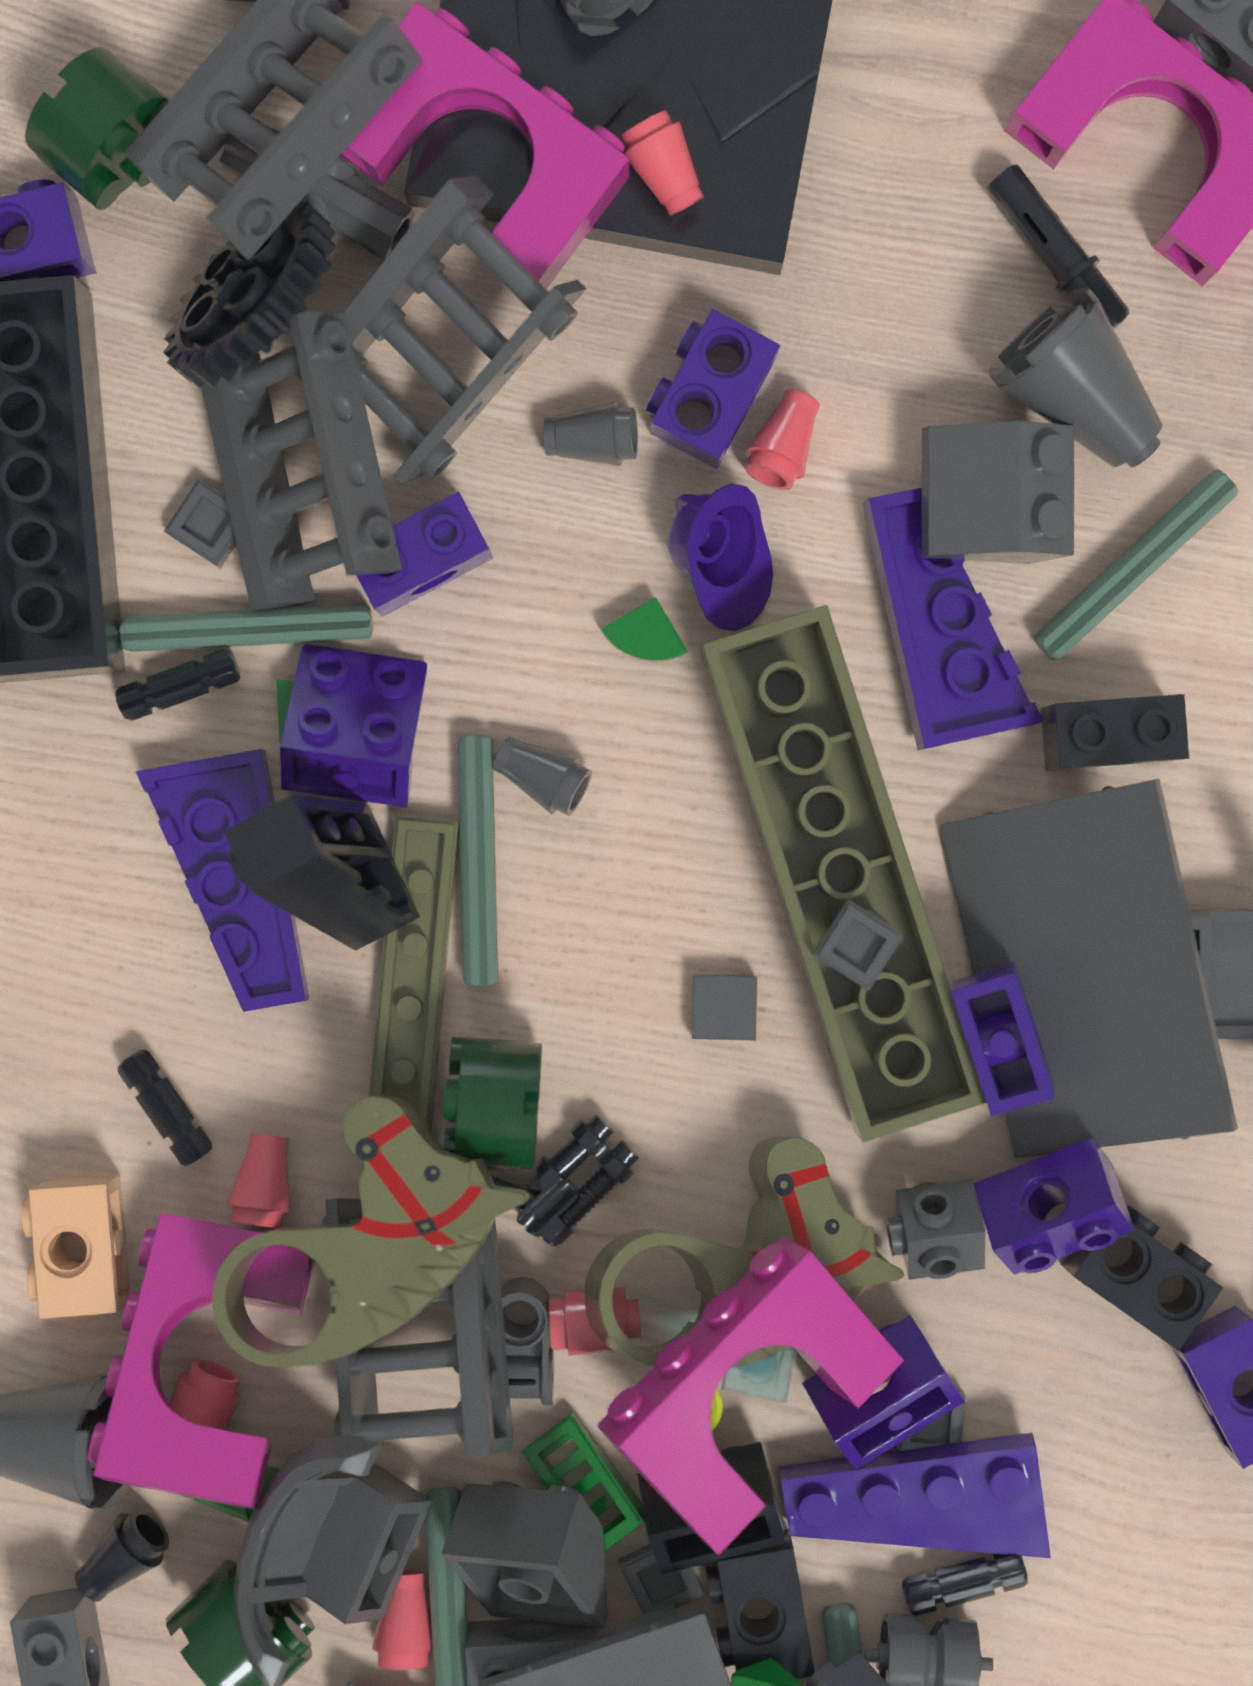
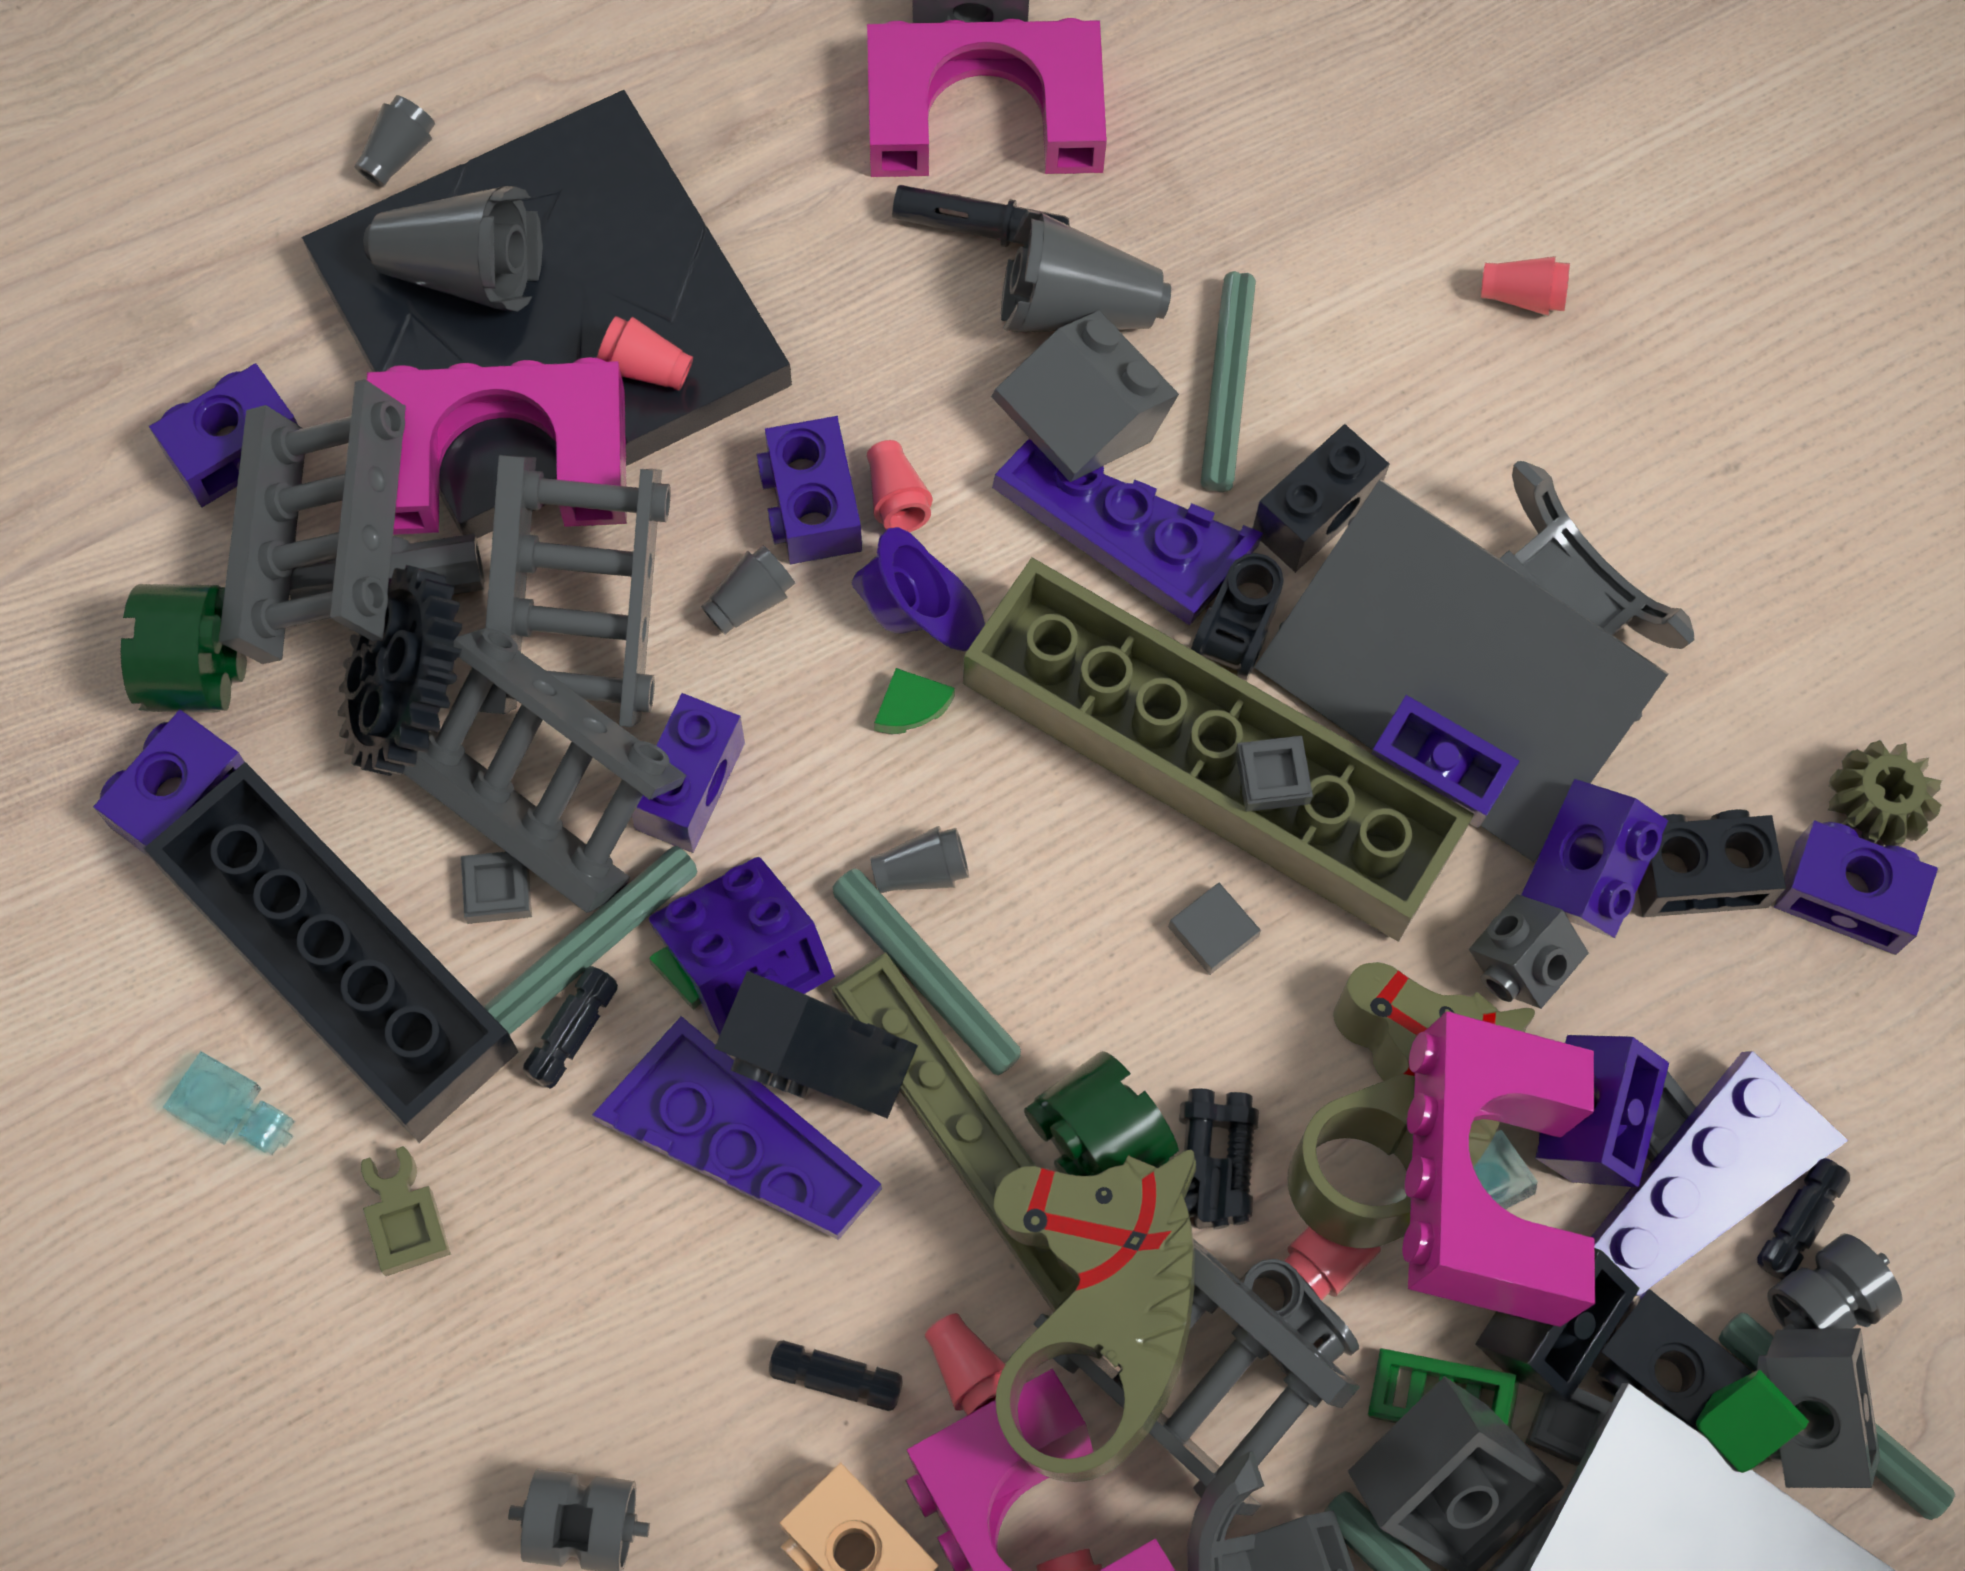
camera: 45 degrees left, 20 degrees down
none -> black piece [1191,553,1284,681]

